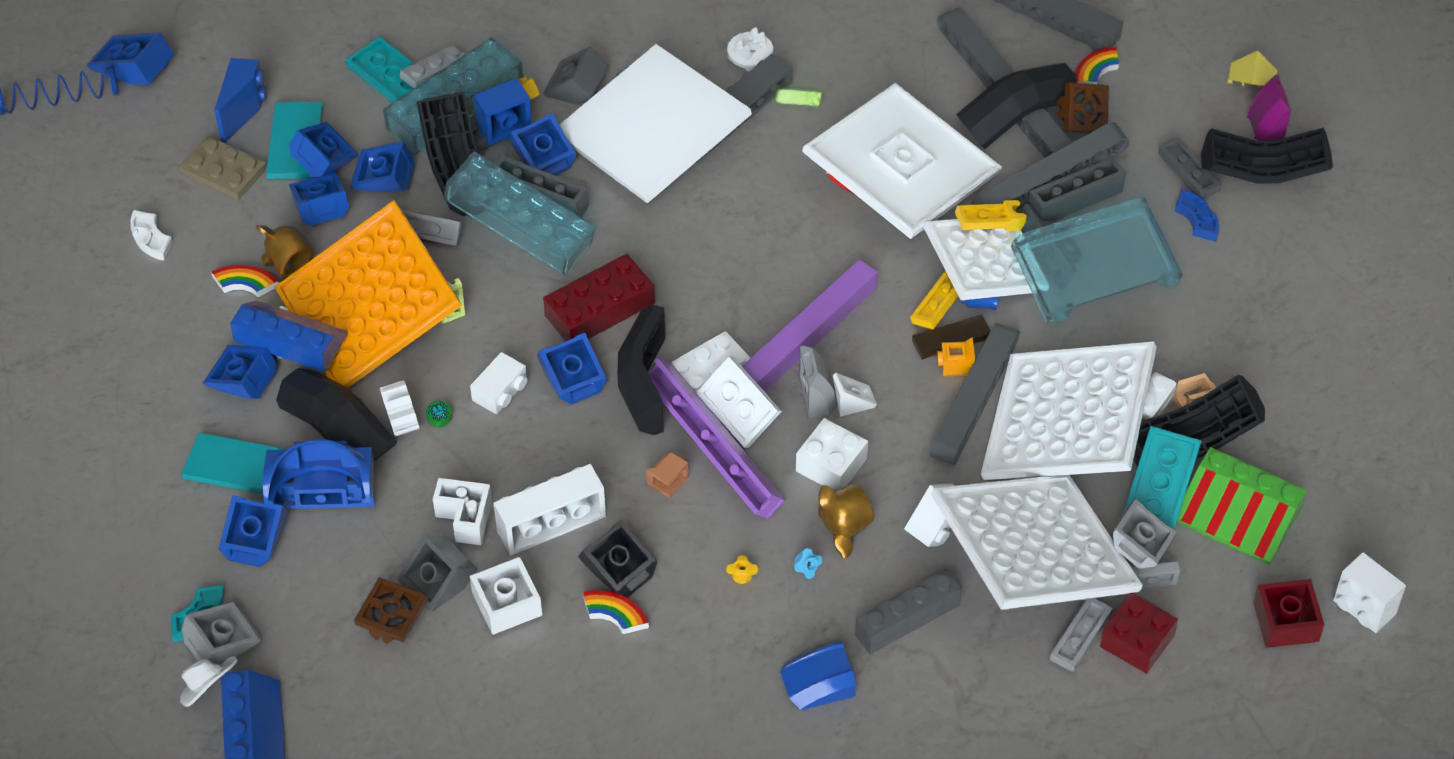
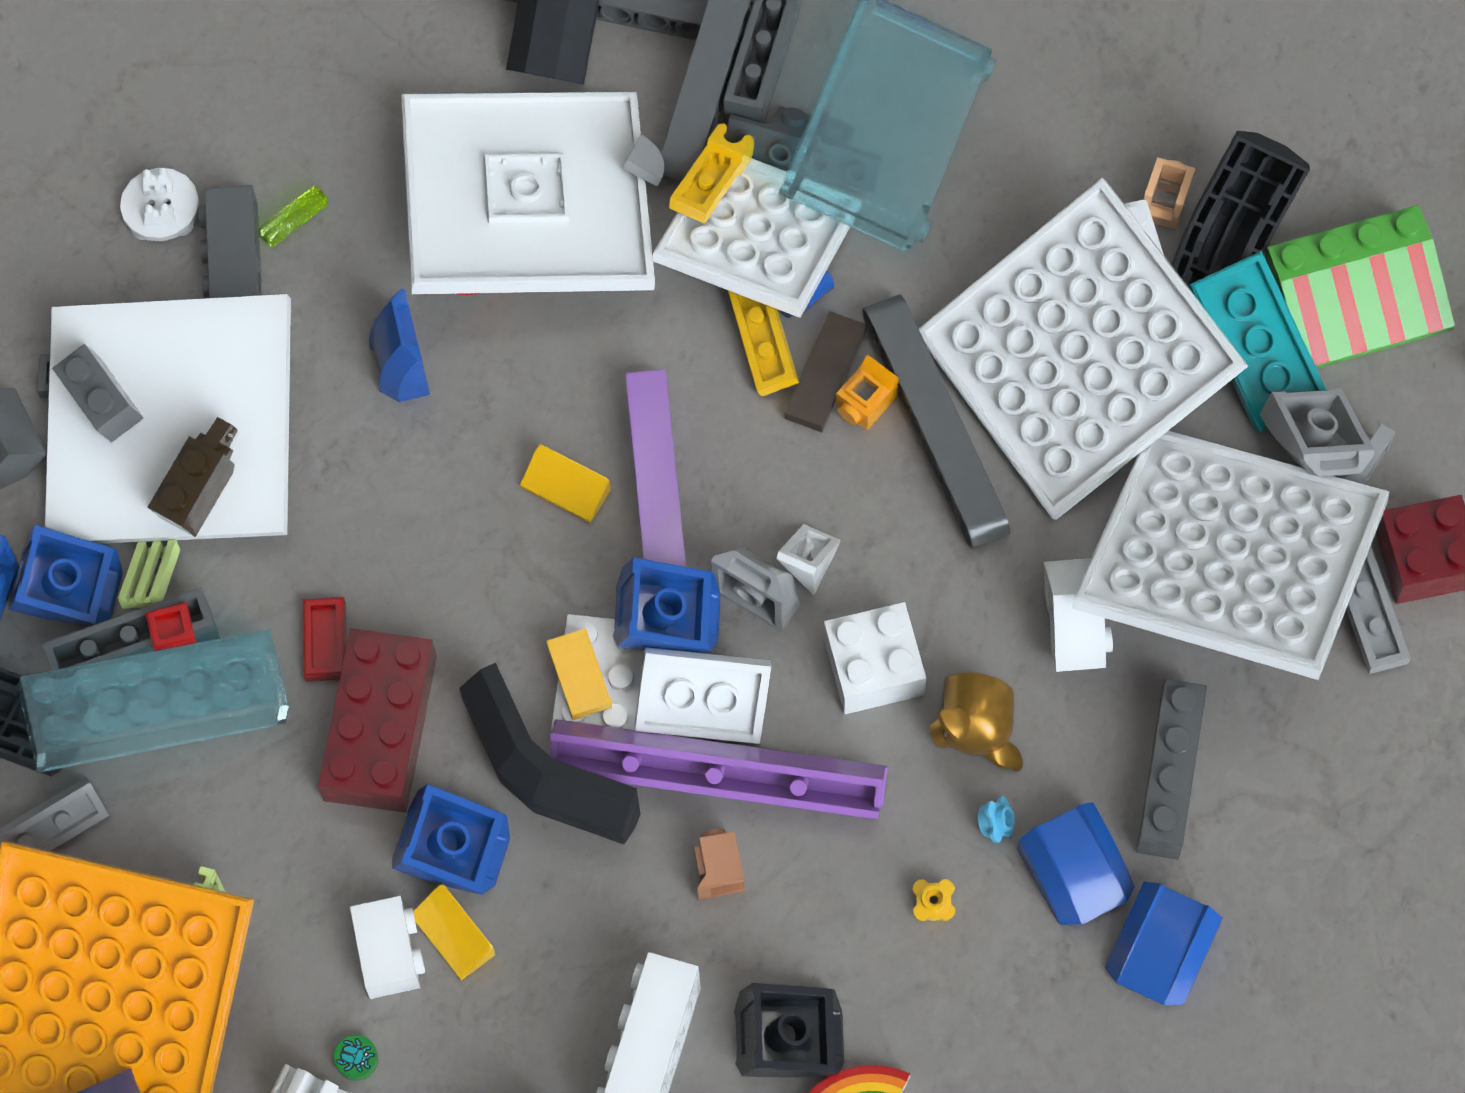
camera: 45 degrees left, 15 degrees up
none -> dark grey brick [52,343,144,443]
none -> yellowish green tile [118,540,180,609]
none -> red tile [145,602,197,655]
none -> dark brown hinge [147,417,238,537]
none -> red tile [303,597,346,682]
none -> blue slope [369,289,430,402]
none -> yellow slope [414,883,495,981]
none -> yellow slope [520,444,611,524]
none -> yellow tile [546,628,612,720]
none -> blue slope [612,557,721,653]
none -> light grey tile [623,134,664,187]
none -> blue slope [1017,802,1135,925]

